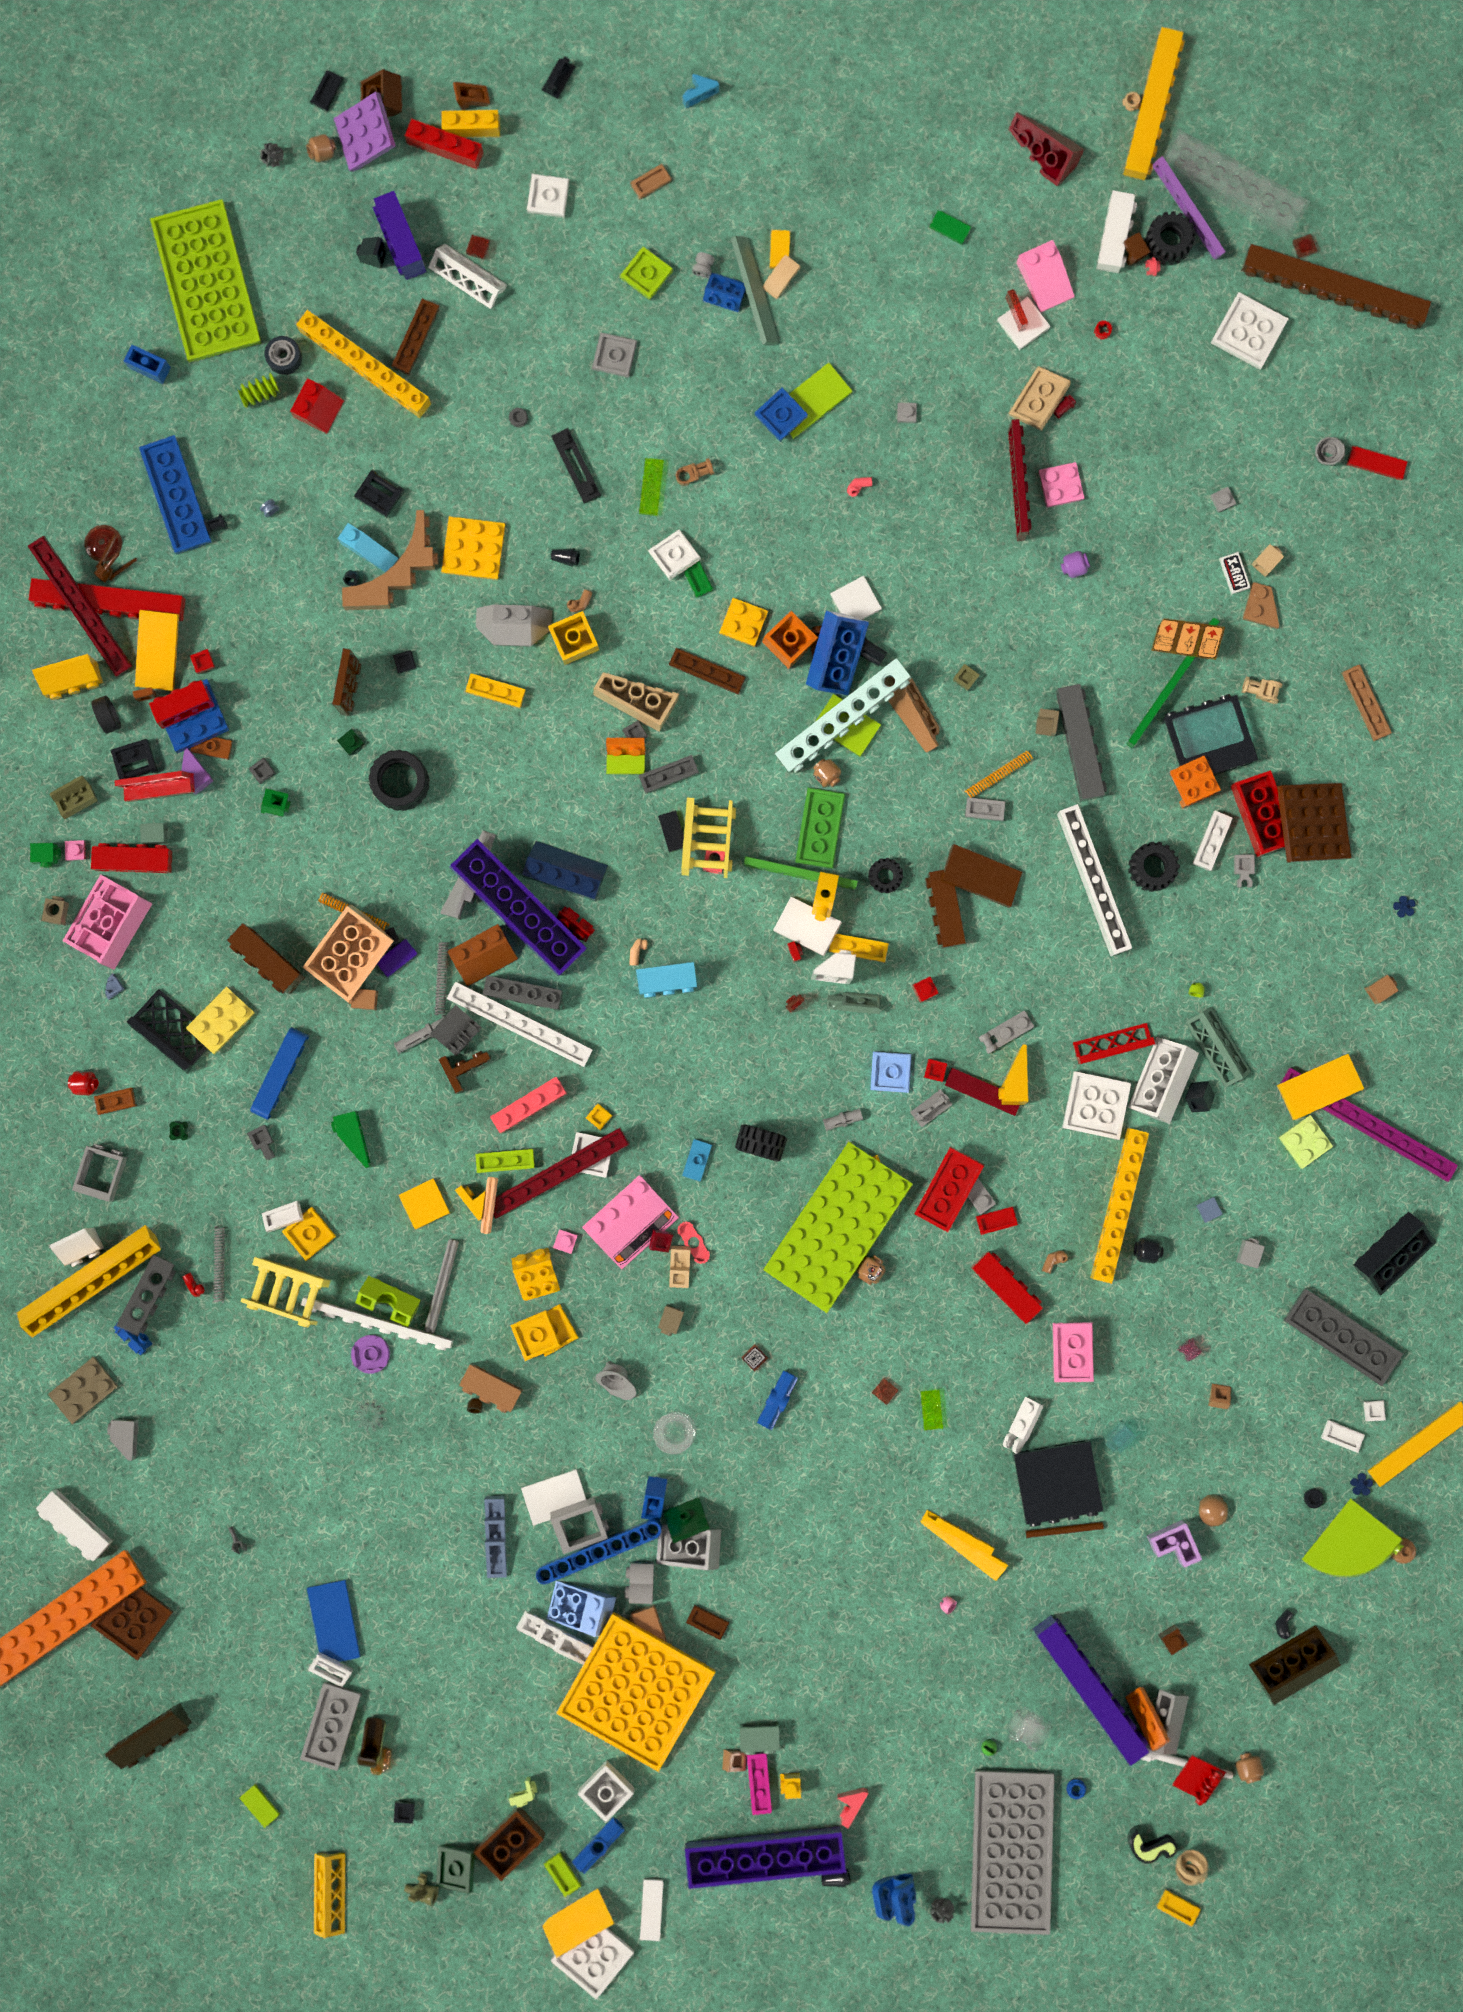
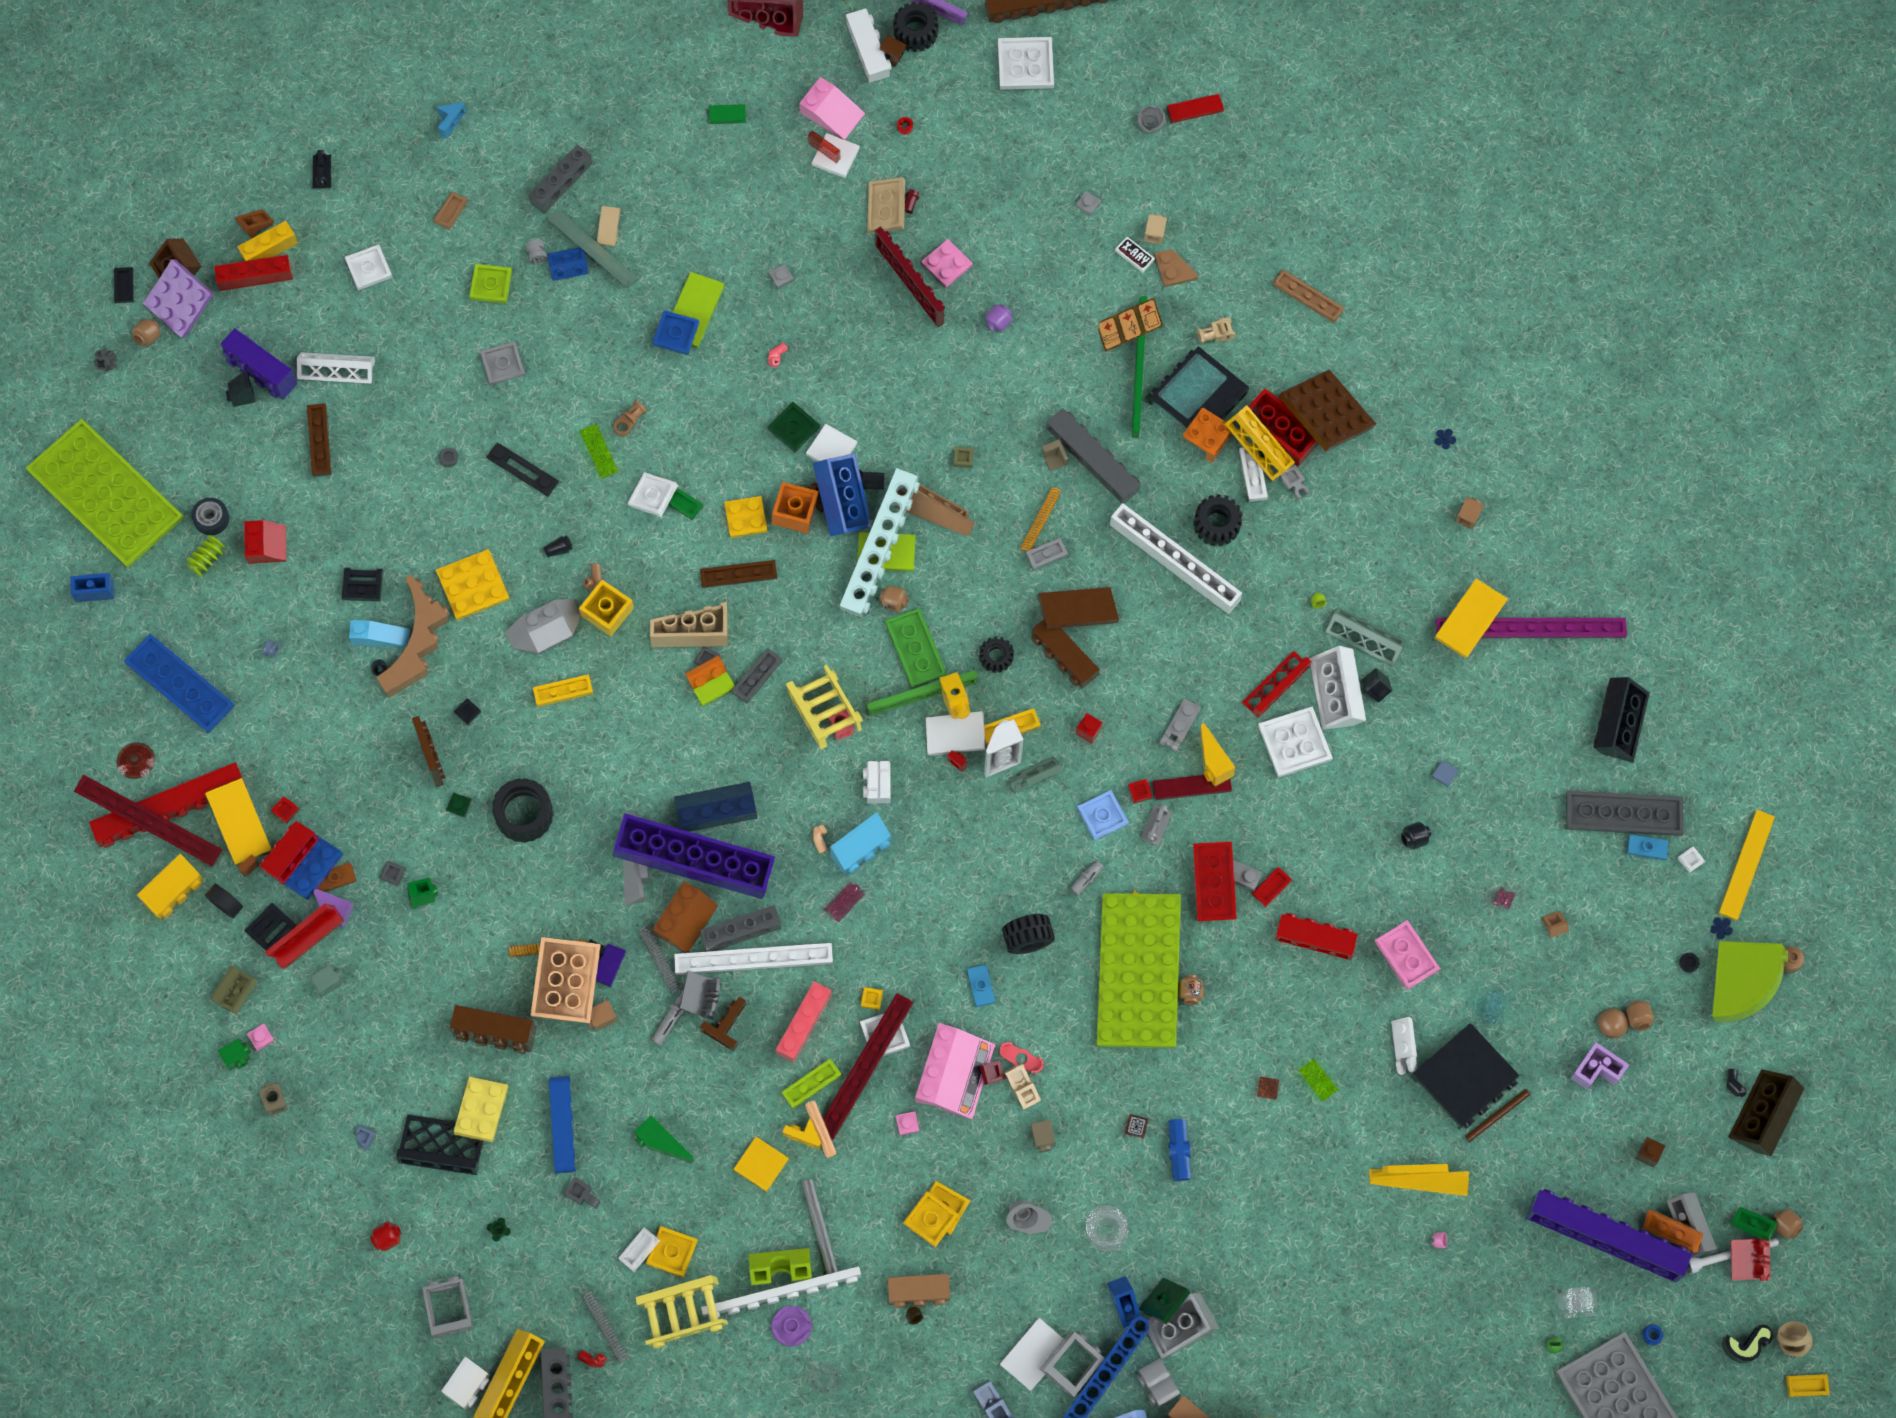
camera: 35 degrees left, 15 degrees down
bright pink piece [63,875,152,970] -> none
red brick [91,843,172,873] -> none
reddish brown plant [94,534,137,583] -> none
dark orange plate [94,1087,137,1115] -> none
black bush [204,513,228,535] -> none
yellow brick [296,310,431,418] -> none
clear red plate [466,235,490,260] -> none
yellow bracket [511,1248,560,1301] -> none
red hinge [557,906,595,942] -> none
black tile [658,810,684,852] -> none
reddish brown tile [686,1604,729,1640] -> none
yellow tile [770,230,790,269] -> none
clear red plate [785,995,805,1013] -> none
medium nougat arm [1042,1251,1068,1274] -> none
yellow brick [1090,1128,1149,1284] -> none
coral plate [1146,257,1160,276] -> none
light grey brick [1236,1238,1265,1269] -> none
yellowish green plate [1278,1115,1333,1169] -> none
white tile [1321,1420,1365,1453] -> none
none -> dark grey brick [529,144,593,214]
none -> dark green plate [767,402,820,453]
none -> clear pink hinge [824,882,865,922]
none -> white brick [863,761,891,803]
none -> yellow fence [1225,405,1295,481]
none -> medium nougat head [1626,1000,1654,1031]
none -> dark azure plate [1627,834,1668,860]
none -> green plate [1731,1207,1778,1241]

